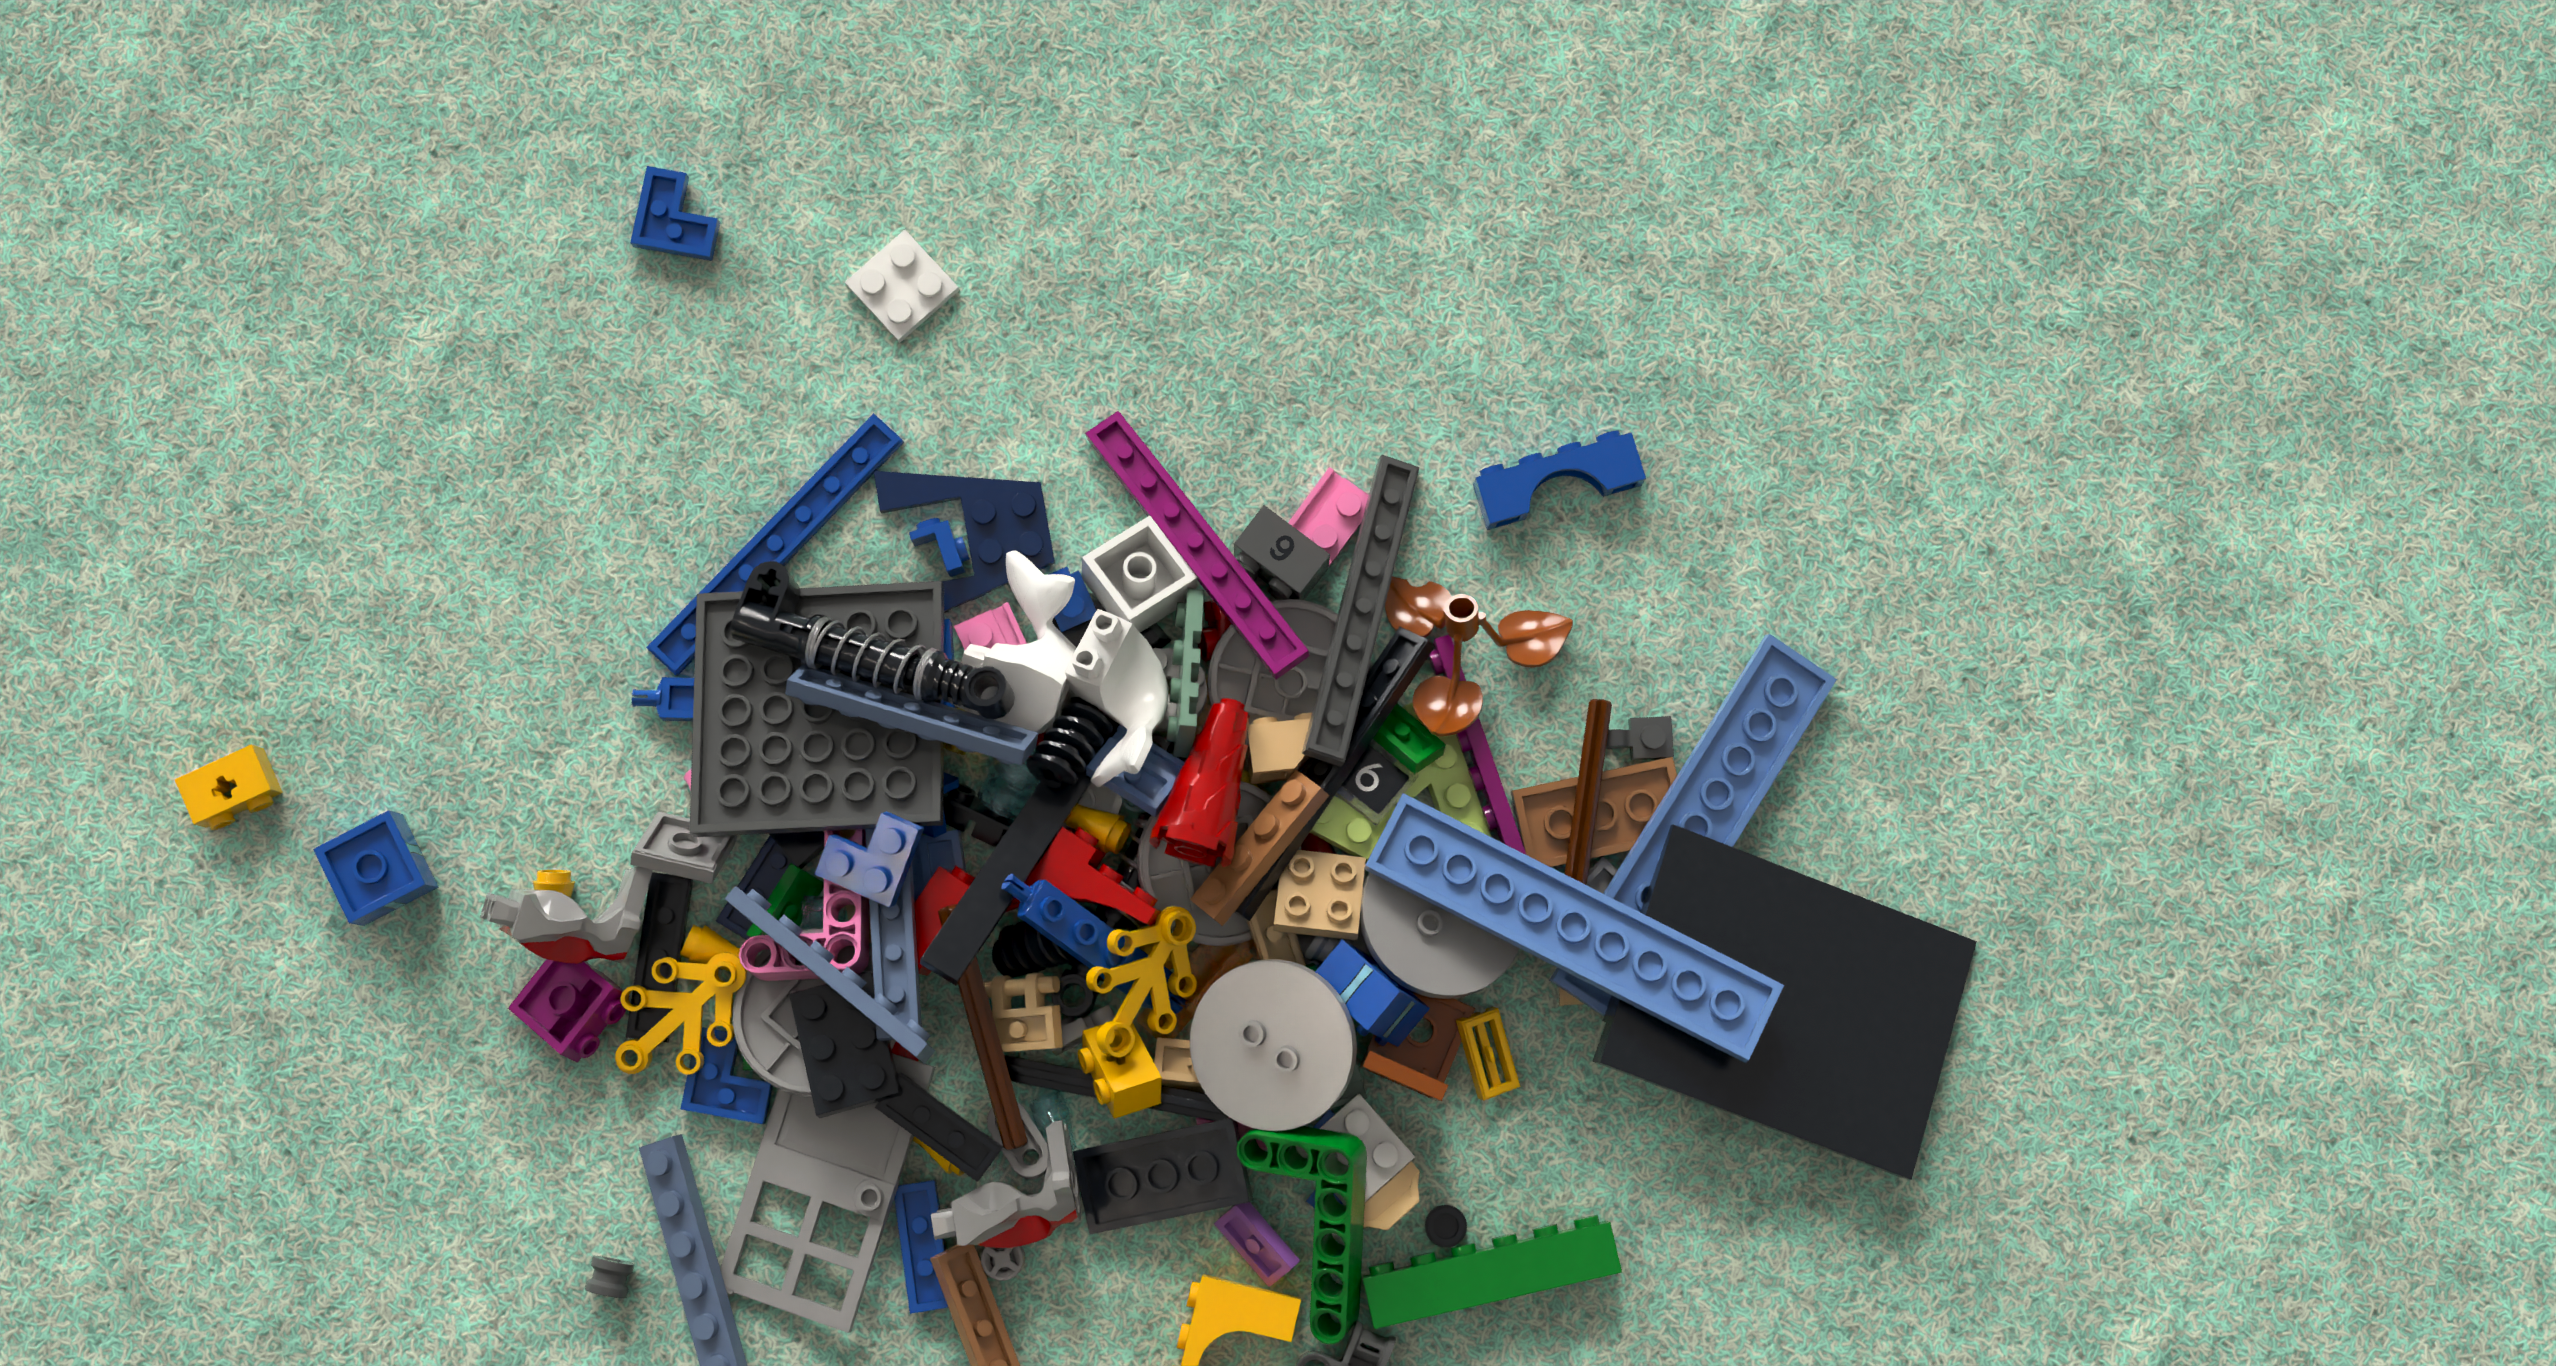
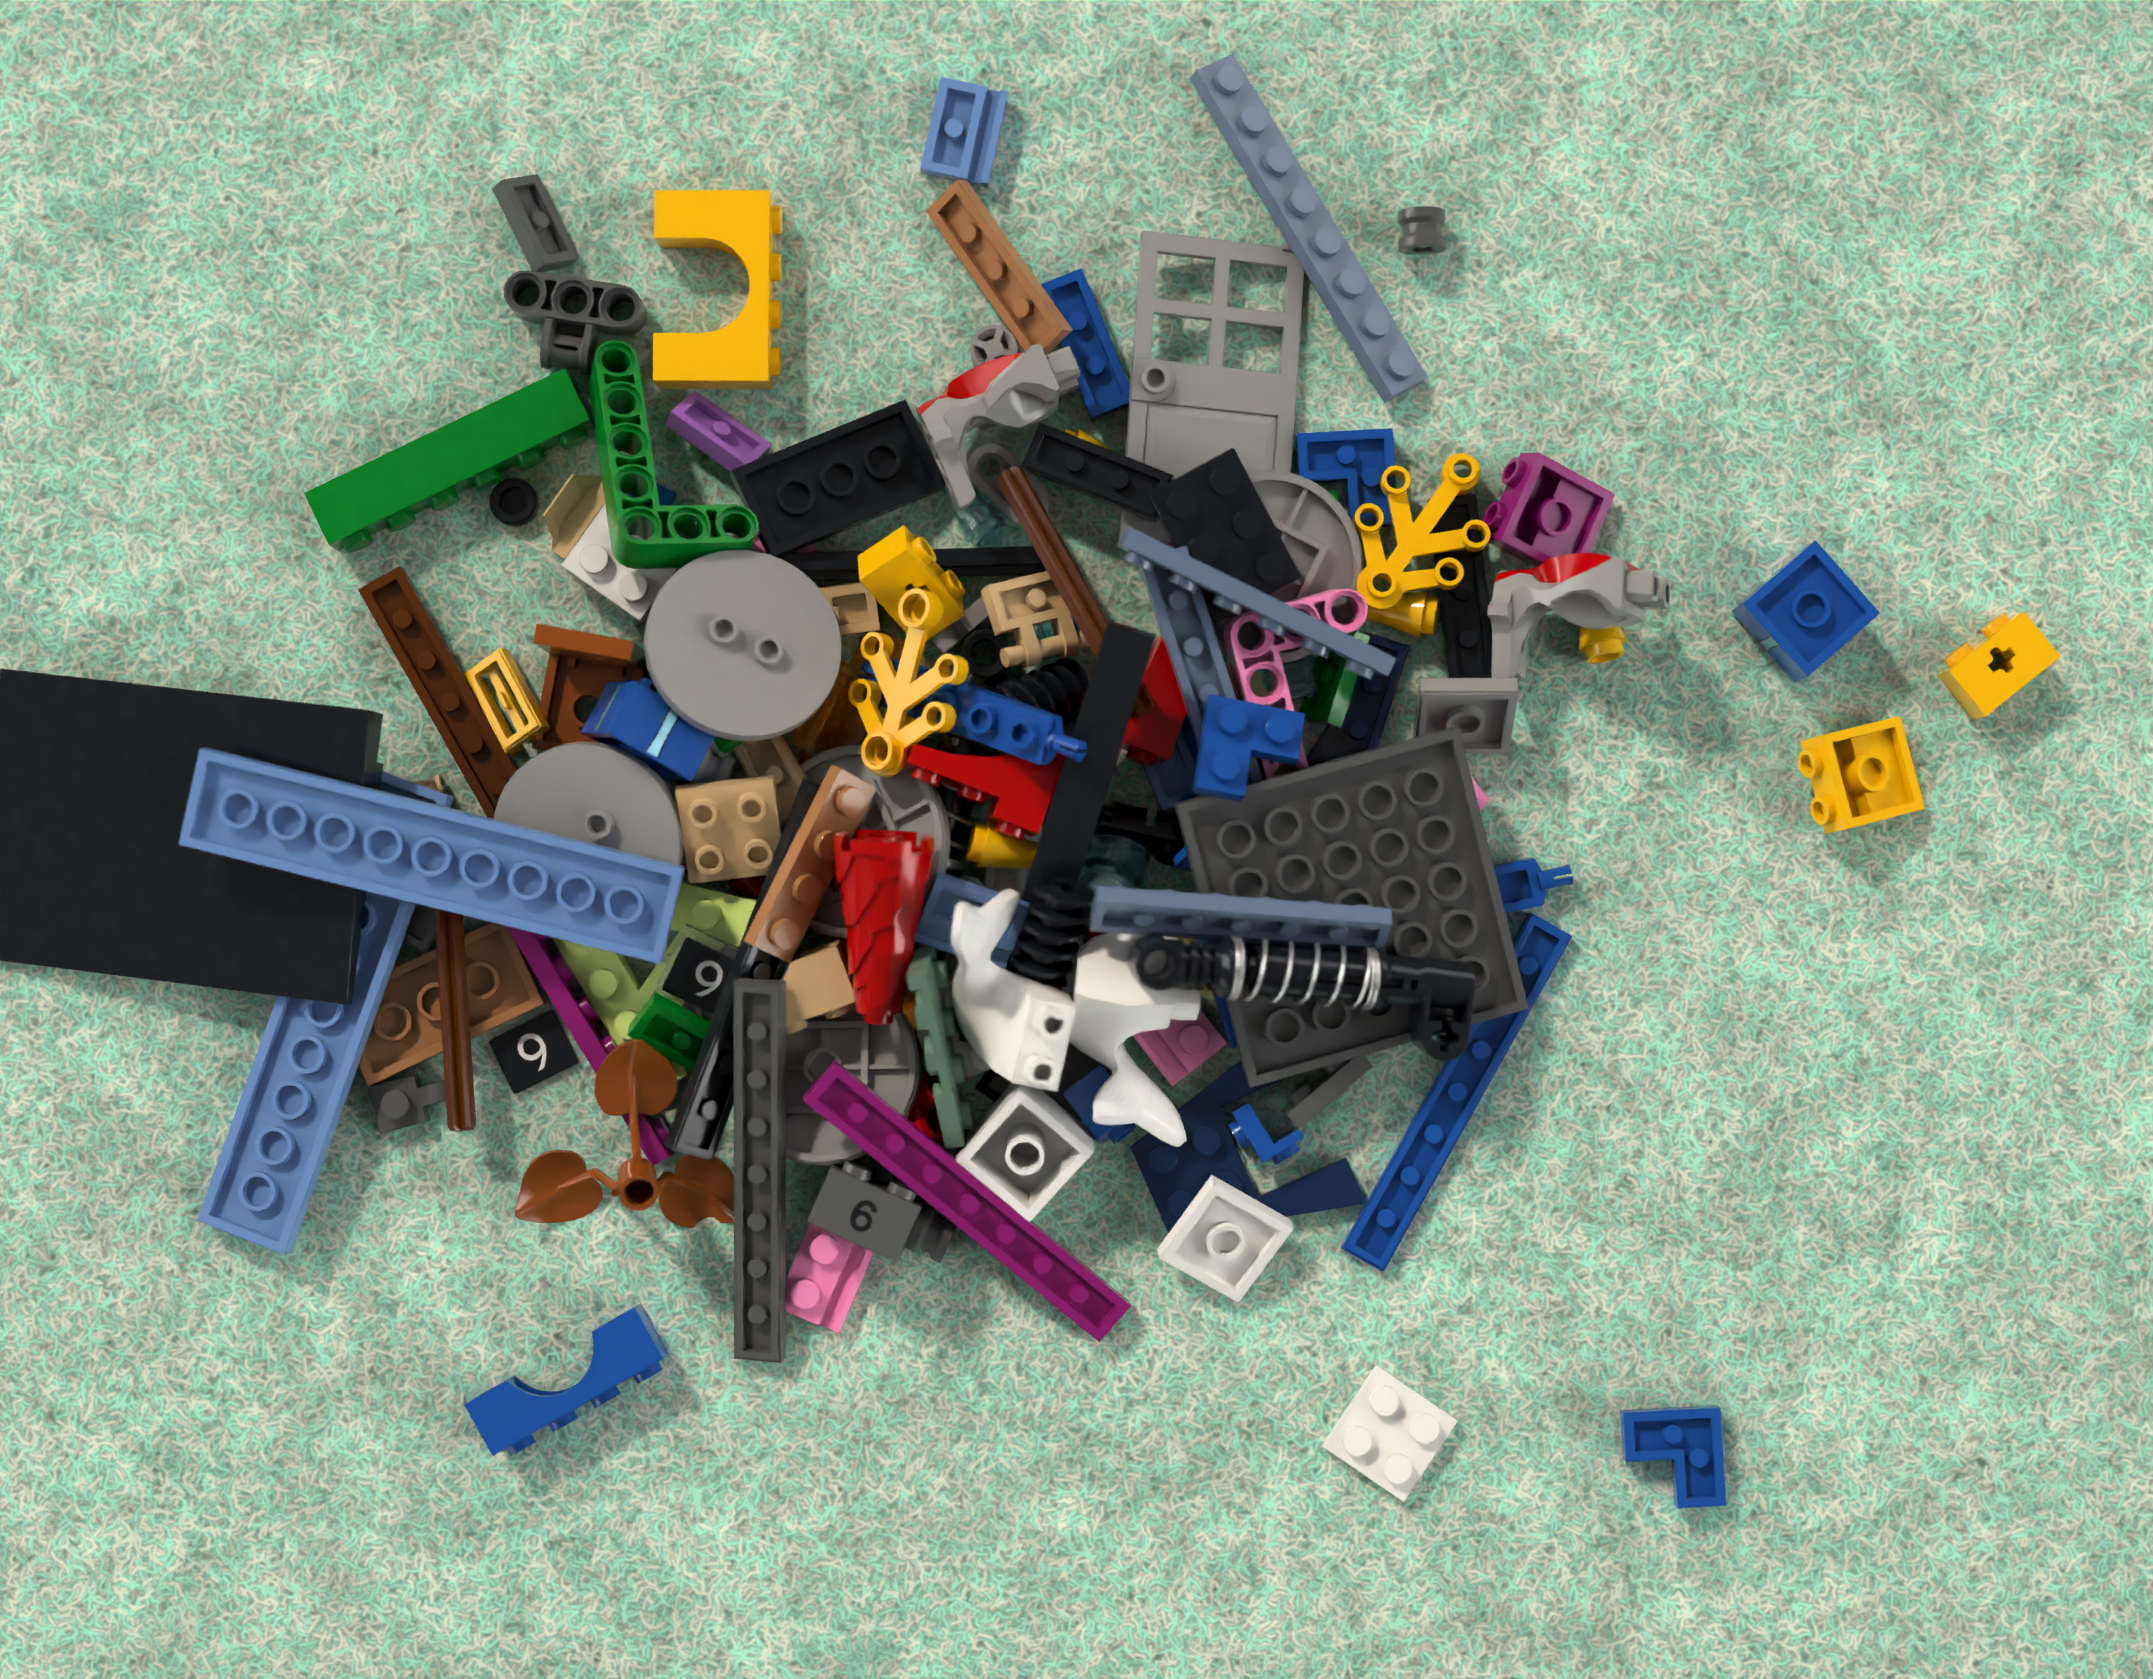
camera: 175 degrees right, 5 degrees up
none -> reddish brown plate [358,566,518,819]
none -> piece [479,999,589,1106]
none -> dark grey wheel [905,1204,957,1263]
none -> white plate [1157,1175,1294,1303]
none -> dark grey plate [1281,1056,1373,1129]
none -> yellow plate [1798,716,1925,834]

